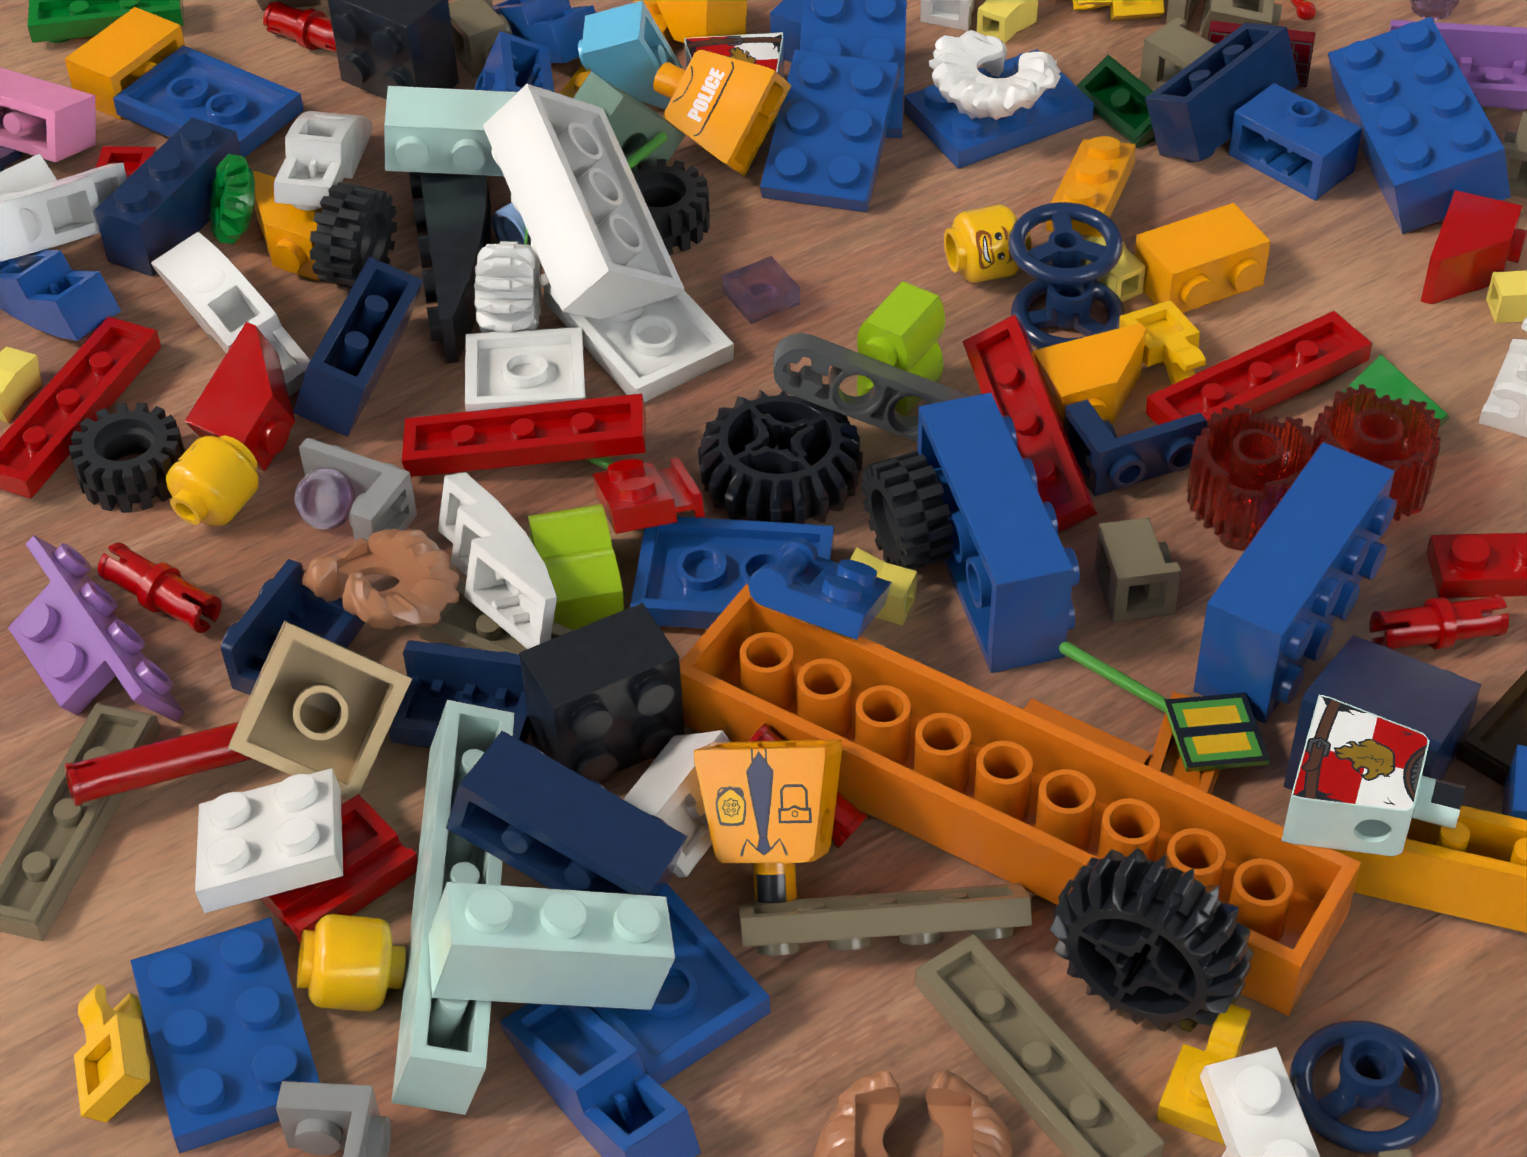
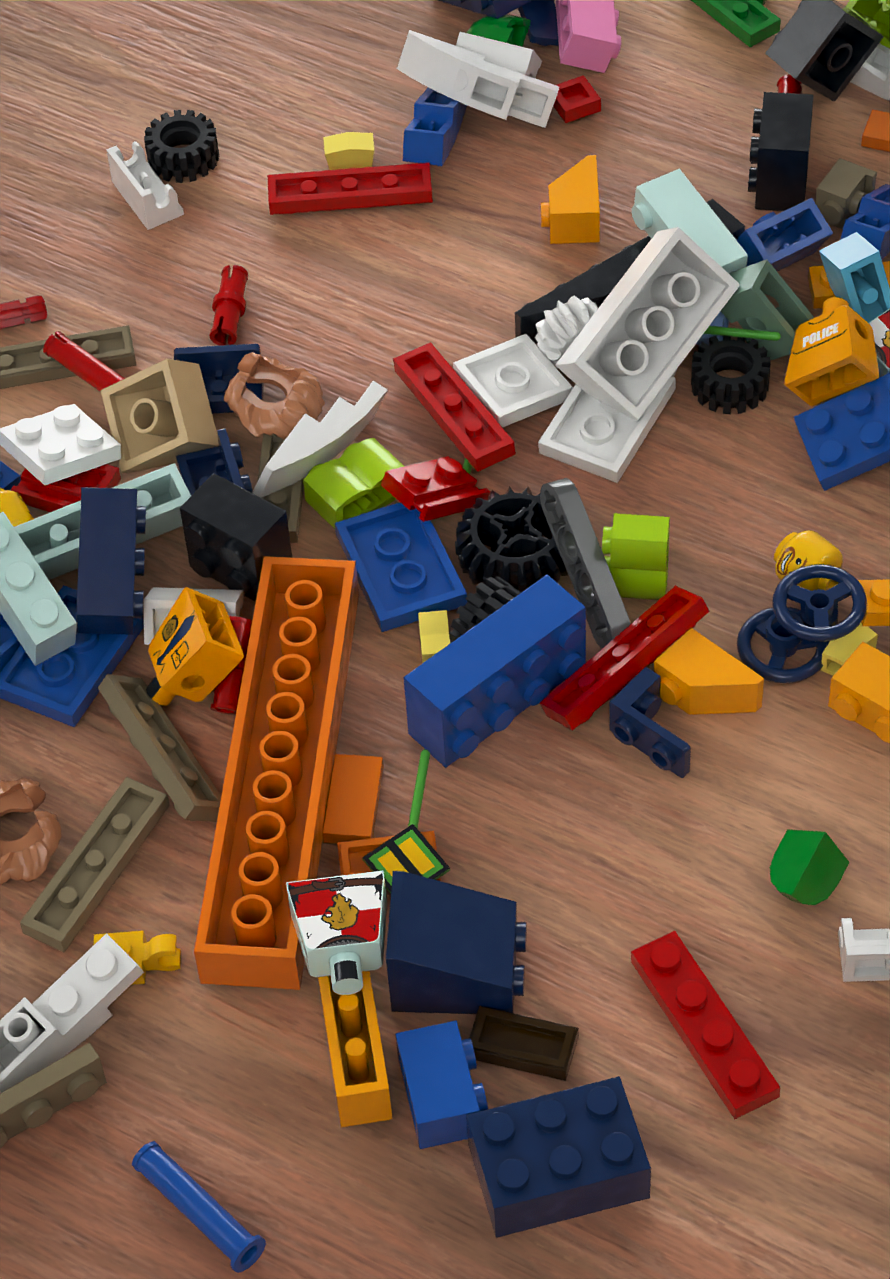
camera: 65 degrees right, 5 degrees up
medium lavender bracket [8,535,184,722] -> none
light orange brick [64,7,185,120] -> none
black tyre [69,402,185,513] -> none
dark blue brick [94,117,242,277] -> none
blue plate [113,45,304,157] -> none
white slope [151,232,310,396] -> none
yellow head [166,435,259,526] -> none
red slope [184,322,295,472] -> none
green gear [209,154,255,244] -> none
white slope [274,111,372,211] -> none
dark blue brick [293,257,423,437] -> none
clear purple plate [294,468,356,530] -> none
light grey bracket [299,438,417,541] -> none
black tyre [310,182,397,288] -> none
plate [722,256,800,324] -> none
blue plate [749,538,892,640] -> none
black gear [1050,848,1254,1032] -> none
dark tan brick [1095,518,1181,622] -> none
yellow plate [1119,300,1206,384] -> none
red plate [1145,311,1372,437] -> none
clear red brick [1187,404,1318,551] -> none
blue brick [1193,442,1397,724] -> none
dark blue piece [1289,1021,1442,1154] -> none
clear red brick [1307,384,1441,521] -> none
red pin [1369,595,1509,650] -> none

